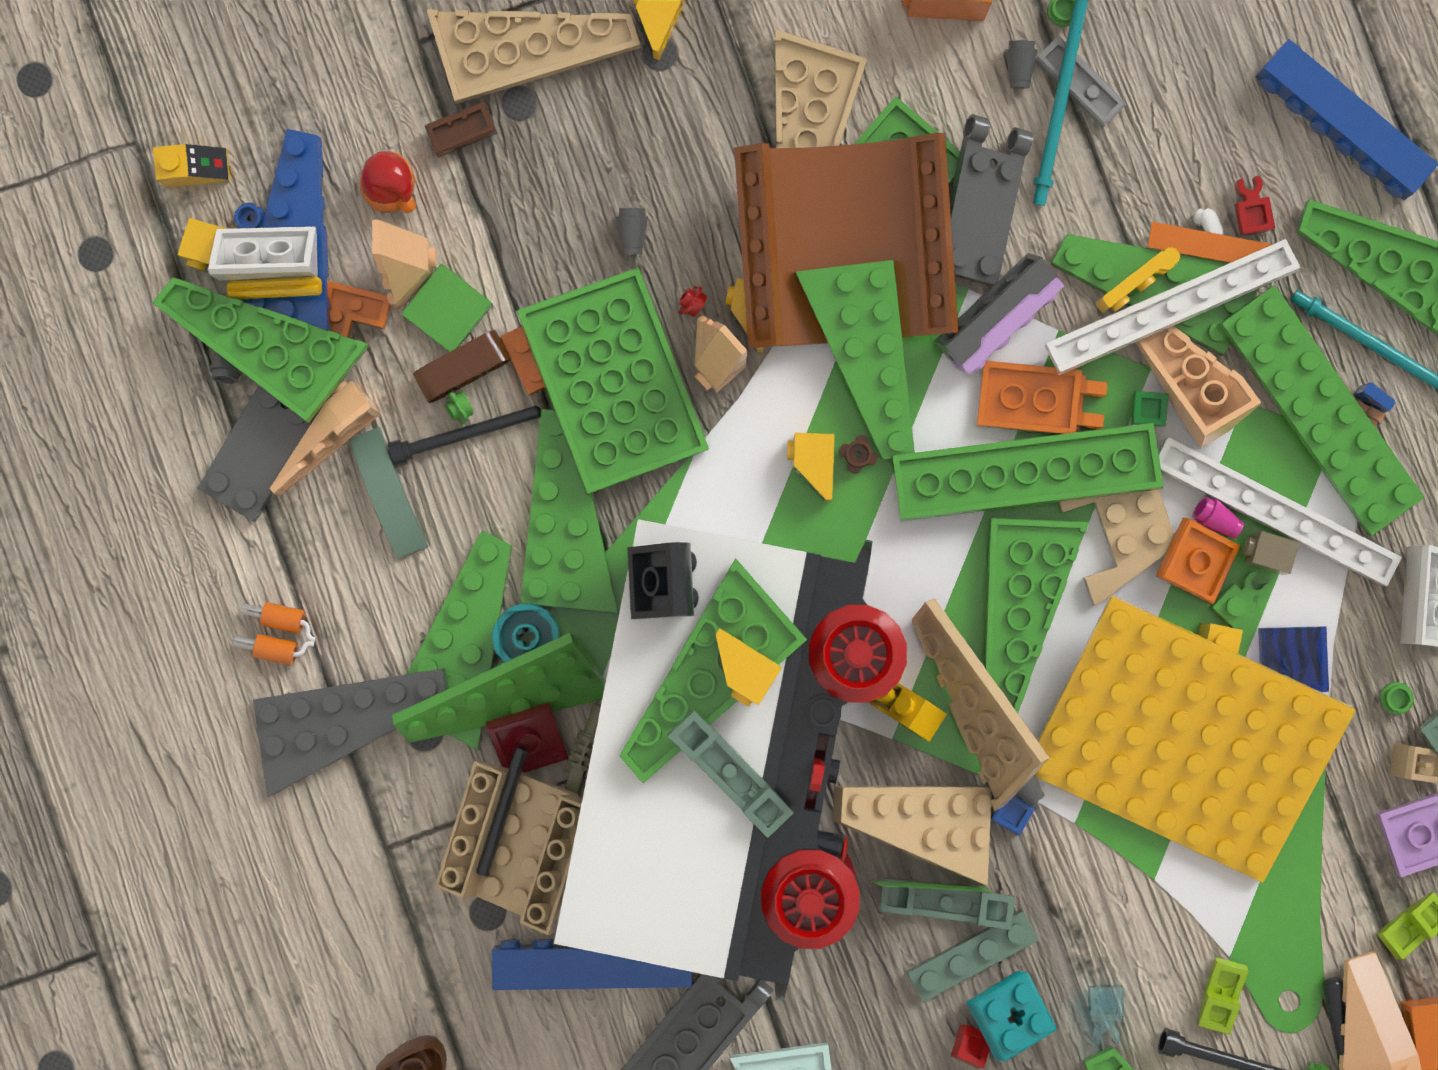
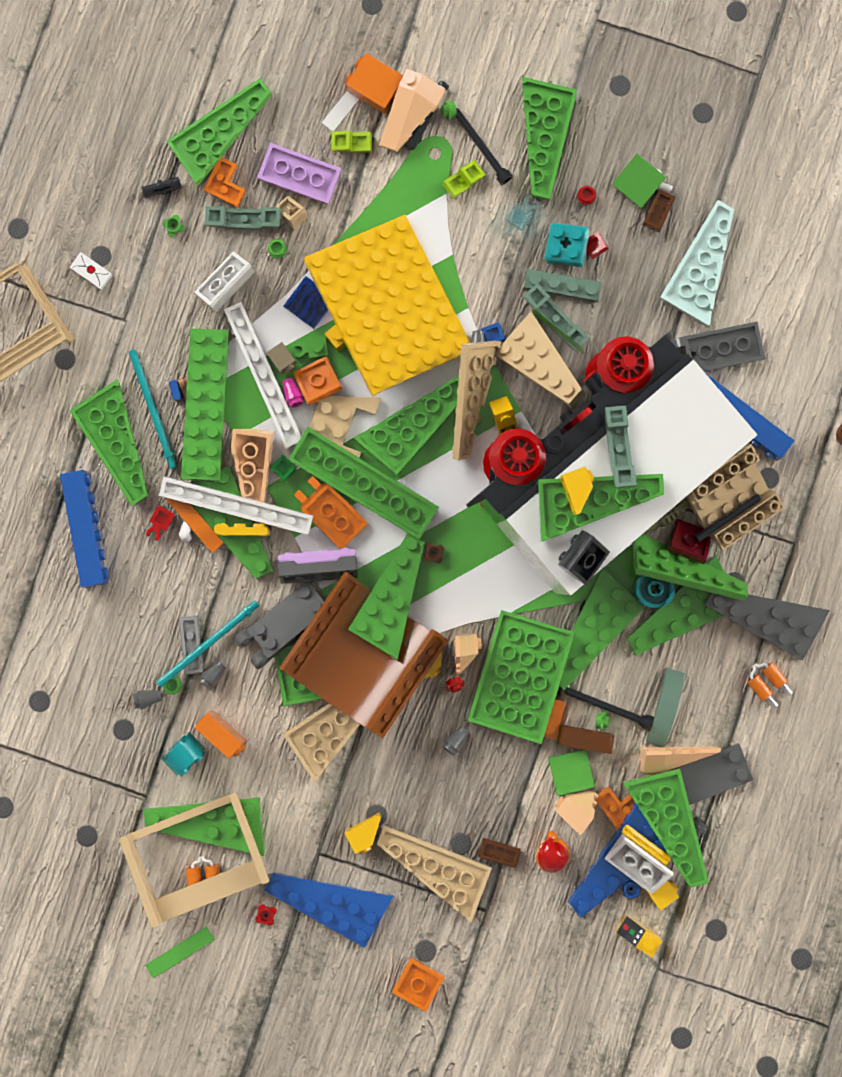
camera: 135 degrees left, 0 degrees up
yellow slope [787,433,834,502] -> none

